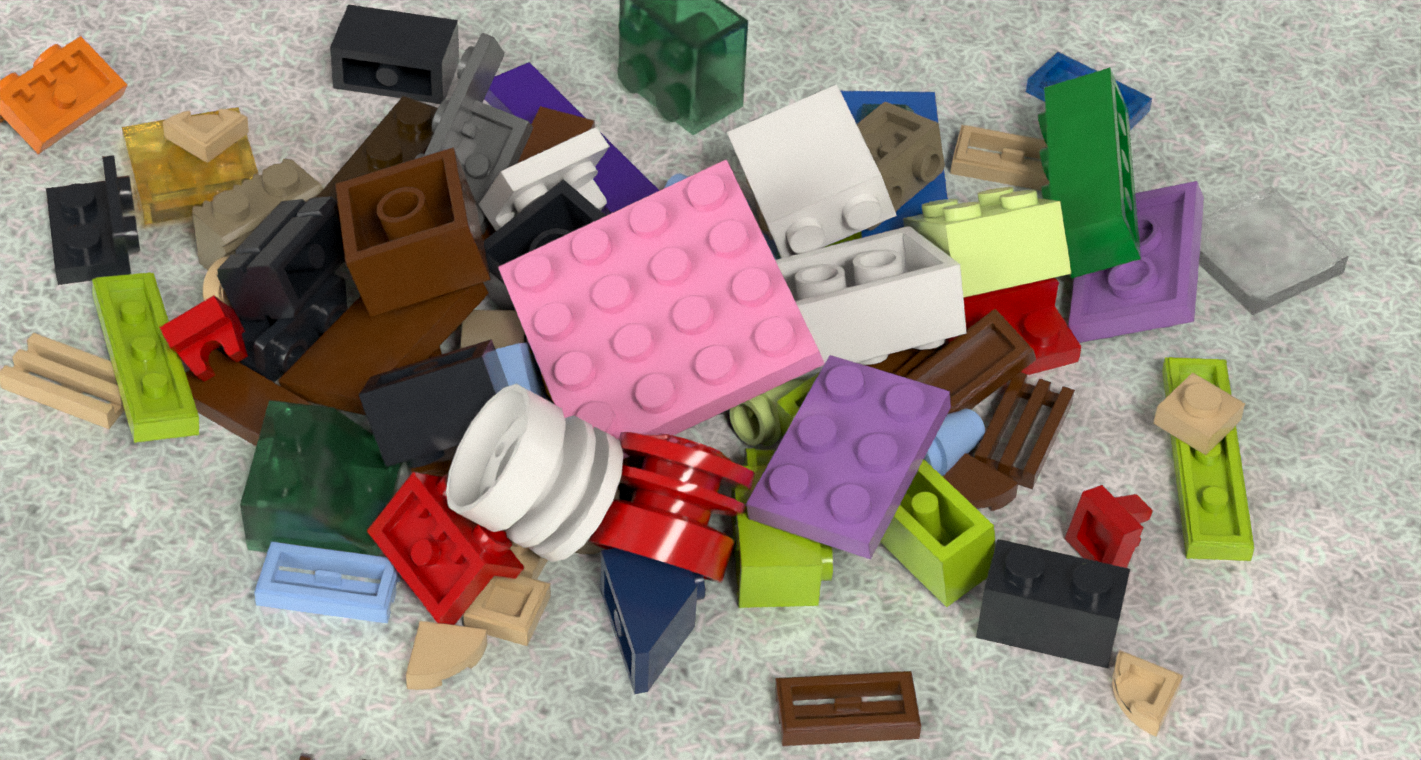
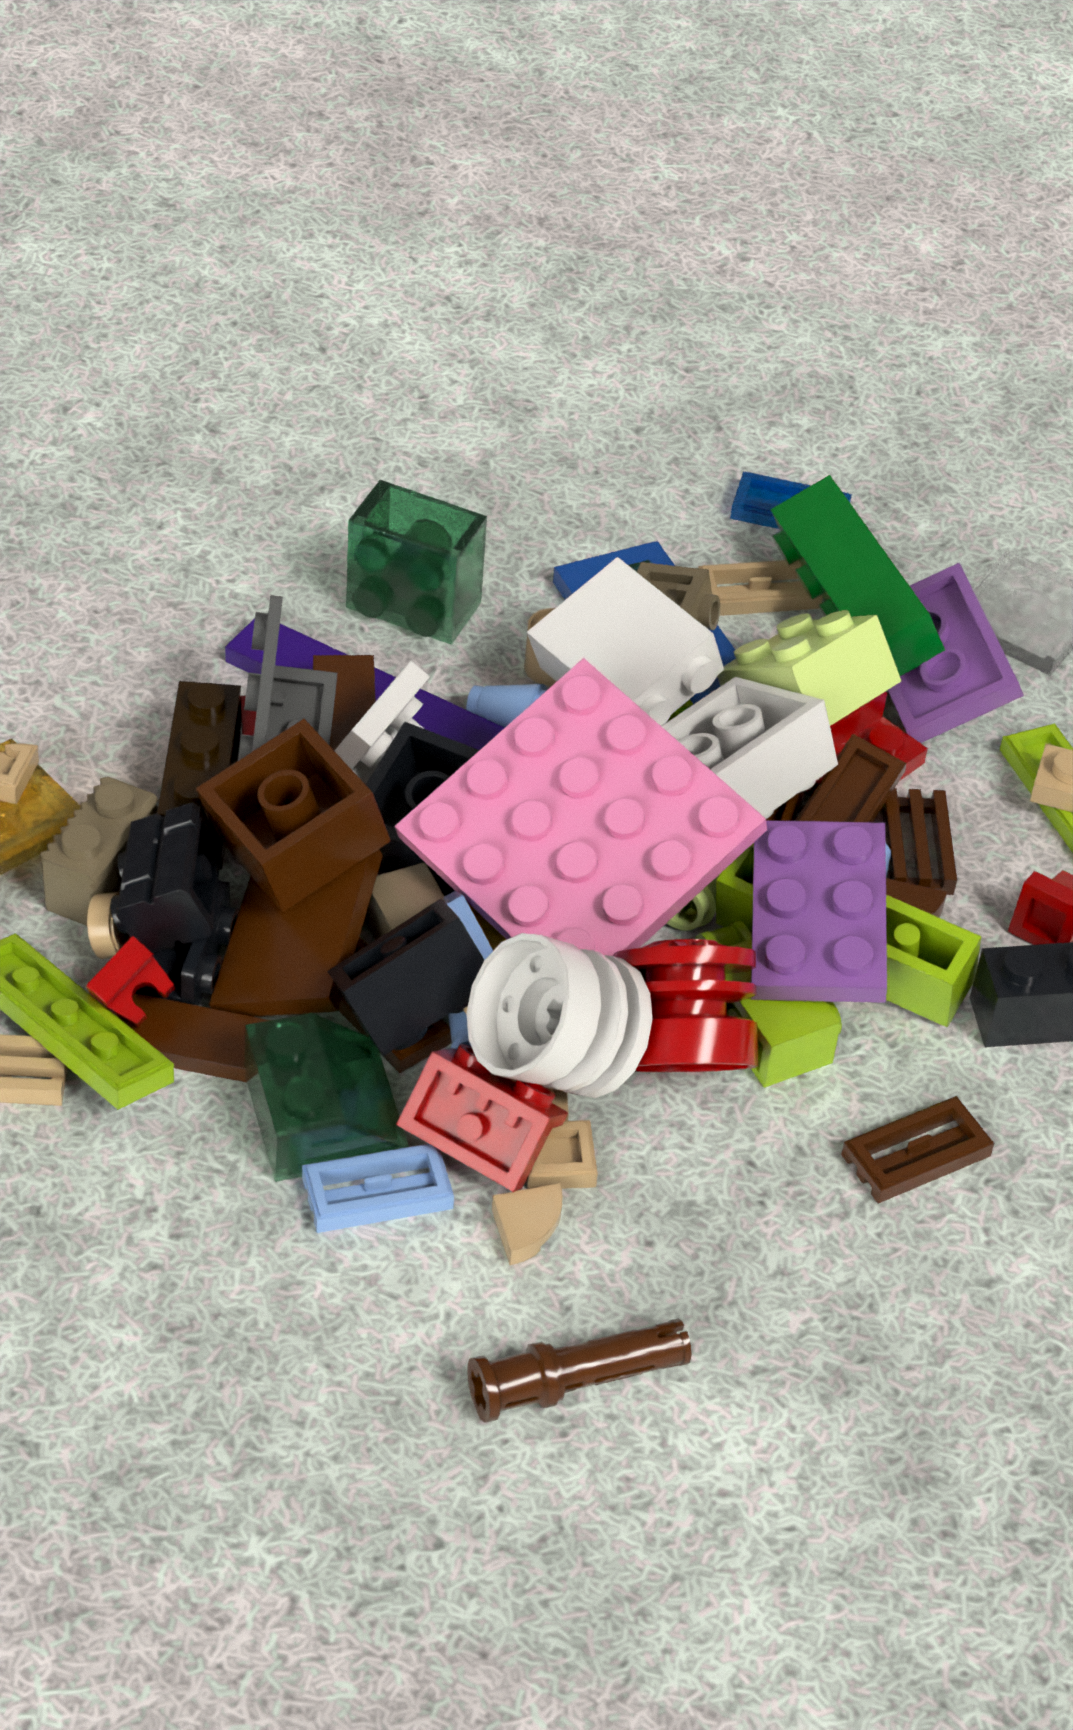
camera: 25 degrees left, 0 degrees up
black brick [330,4,459,104] -> none
dark blue slope [600,548,706,694] -> none

